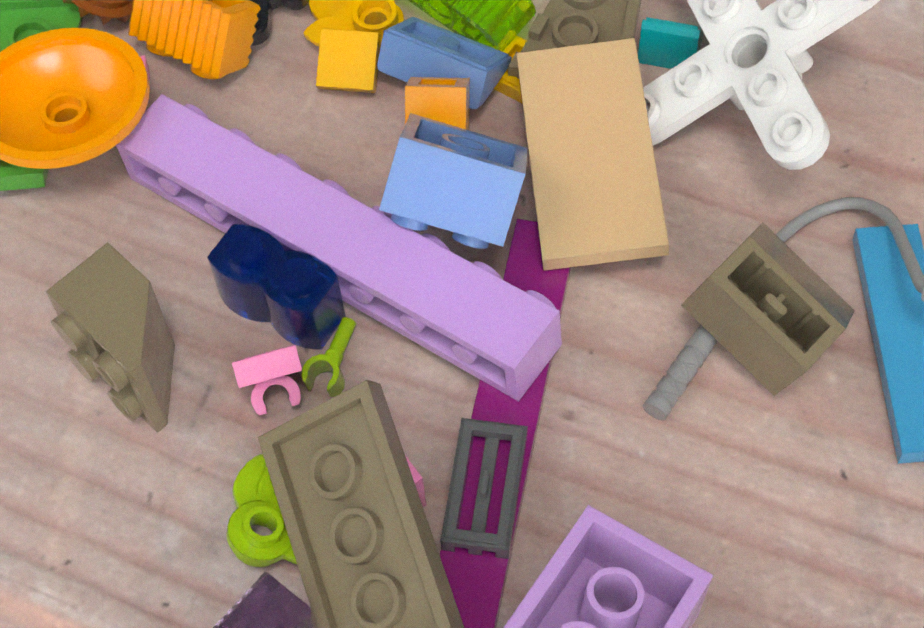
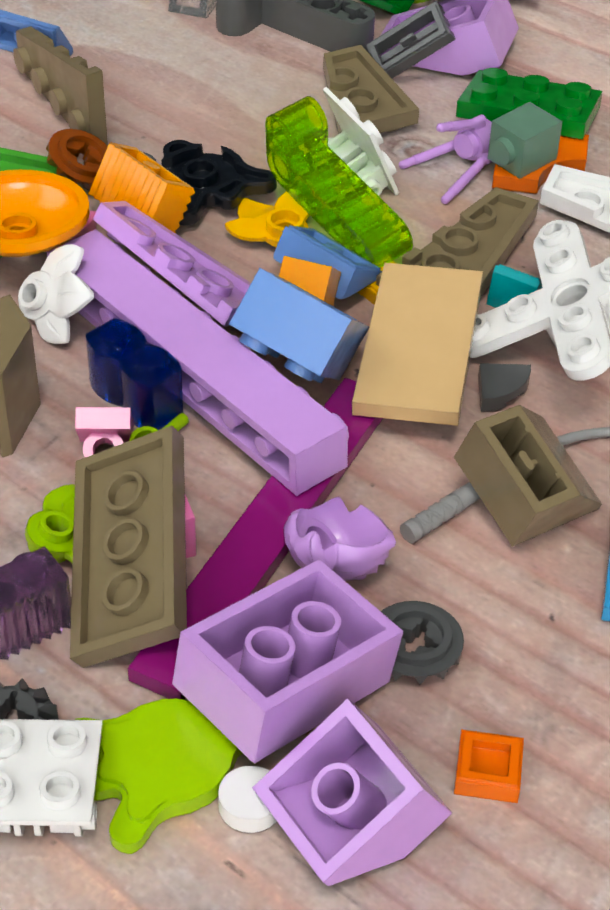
camera: 10 degrees right, 15 degrees down
yellow tile [316,28,381,93] -> none
dark grey tile [440,418,528,559] -> none
none -> white plate [18,244,95,344]
none -> lavender wing [93,201,251,326]
none -> lavender hair [284,496,396,581]
none -> dark grey gear [381,601,464,685]
none -> dark grey tile [478,363,531,411]

